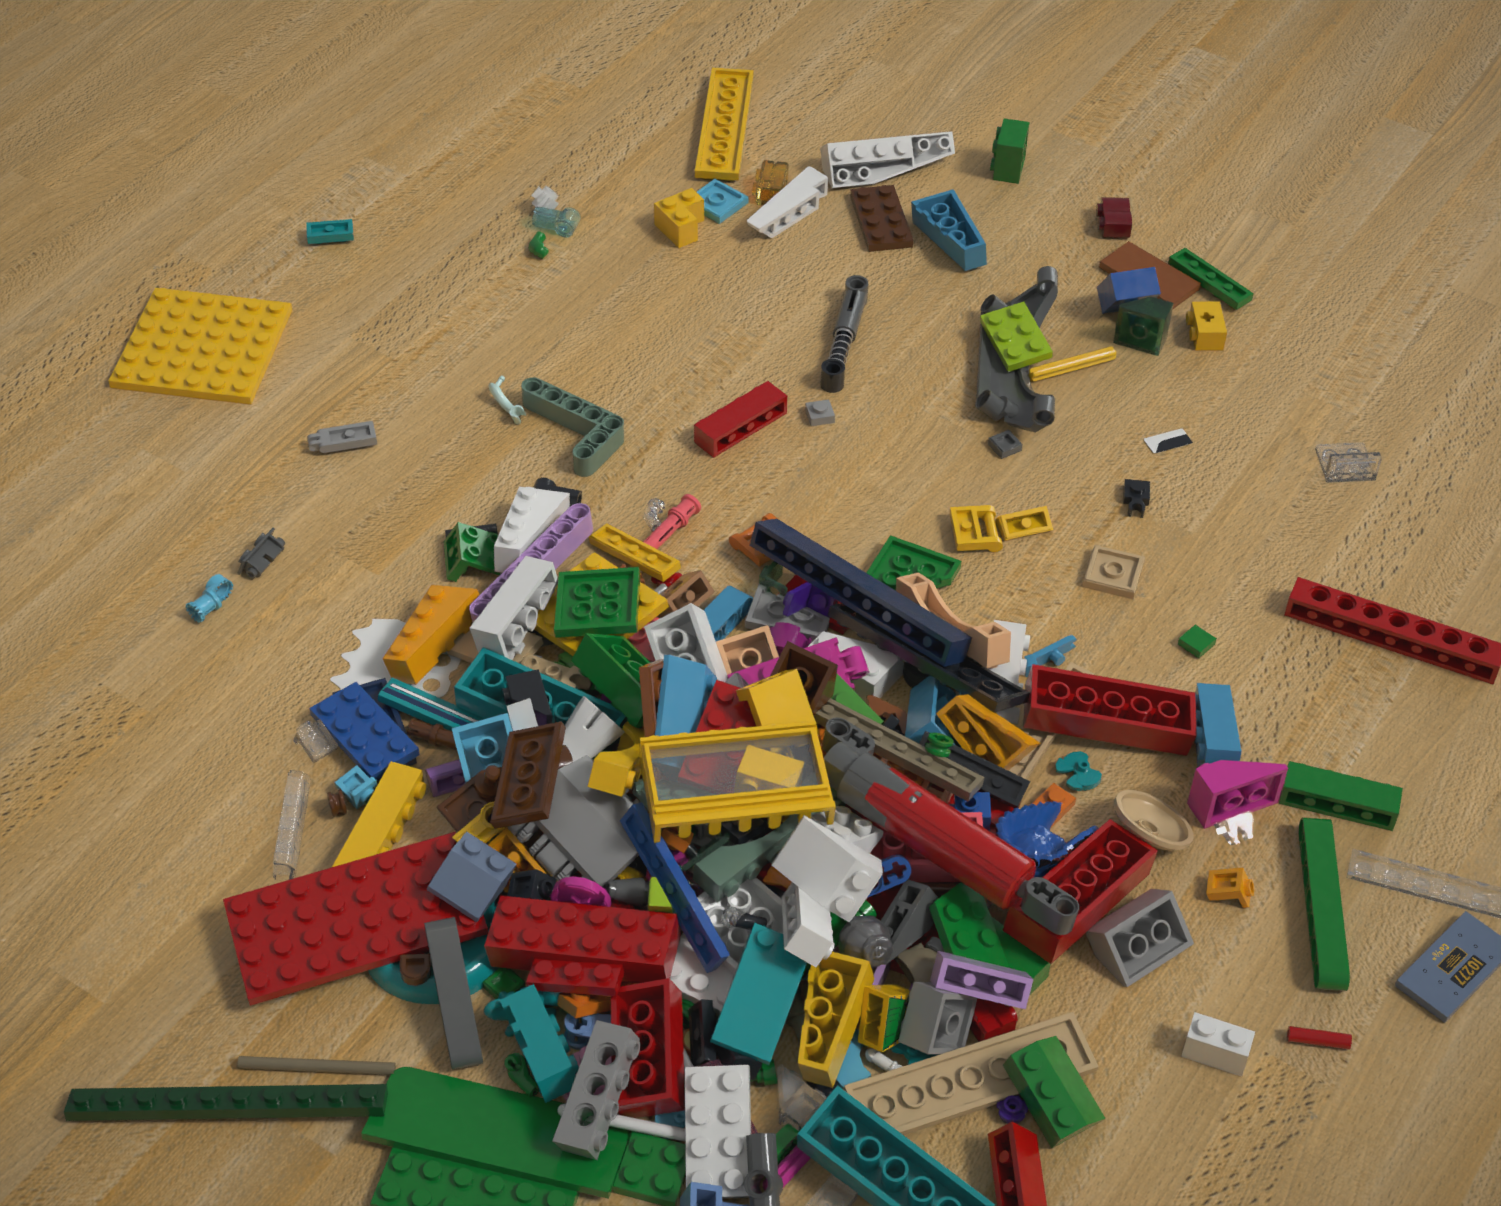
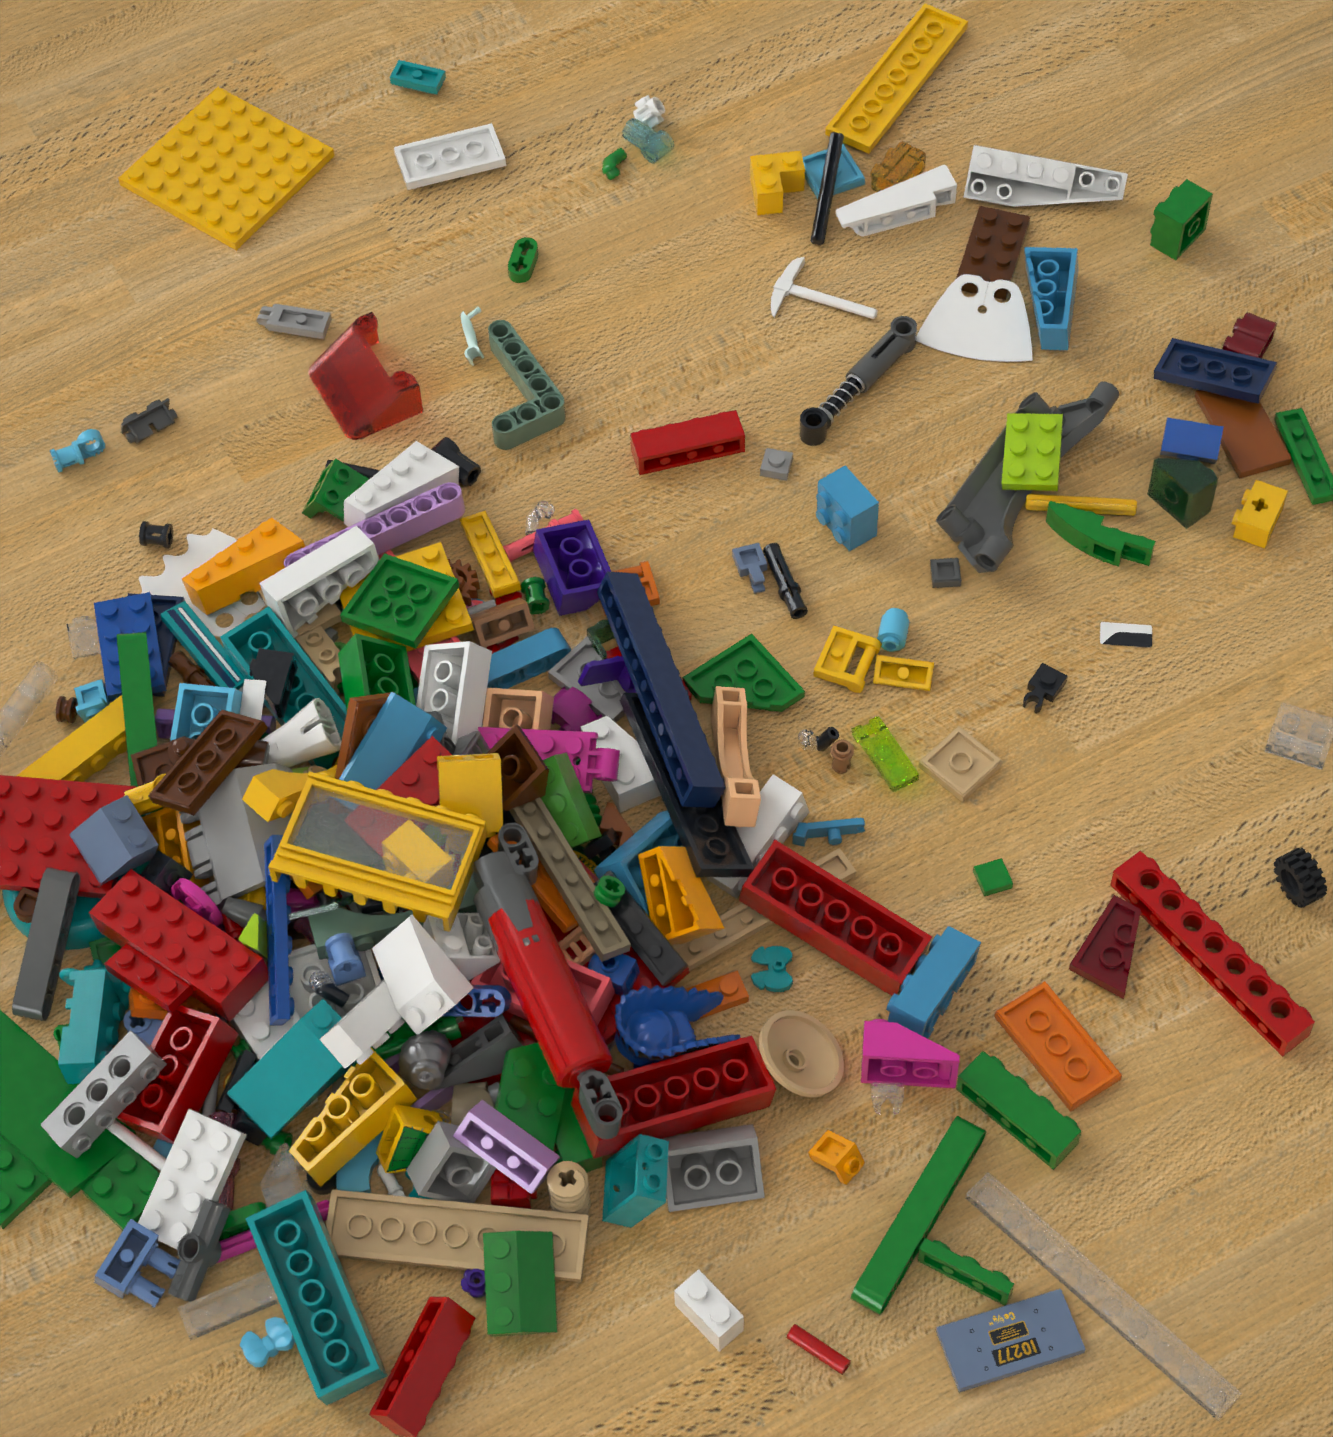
camera: 30 degrees right, 10 degrees up
none -> green beam [116,632,163,817]
none -> black bush [139,521,173,549]
none -> clear red windscreen [308,312,423,440]
none -> medium blue piece [325,933,366,987]
none -> white plate [394,123,506,190]
none -> green beam [508,237,538,283]
none -> green bush [521,577,550,615]
none -> dark purple slope [533,519,611,616]
none -> tan piece [547,1161,591,1214]
none -> teal window [602,1134,669,1228]
none -> sand blue plate [732,542,767,594]
none -> black pin [763,543,808,619]
none -> white piece [771,257,878,319]
none -> arm [798,727,839,751]
none -> black axle [810,132,844,245]
none -> dark azure brick [816,465,879,551]
none -> medium nougat pin [830,739,854,774]
none -> clear neon green plate [851,716,919,792]
none -> medium azure brick [877,608,910,652]
none -> white piece [916,274,1033,362]
none -> green plate [918,1238,1014,1306]
none -> orange tile [994,981,1122,1112]
none -> green slope [1046,501,1156,567]
none -> dark red wing [1069,895,1141,999]
none -> dark blue plate [1154,338,1277,404]
none -> black tyre [1274,848,1327,908]

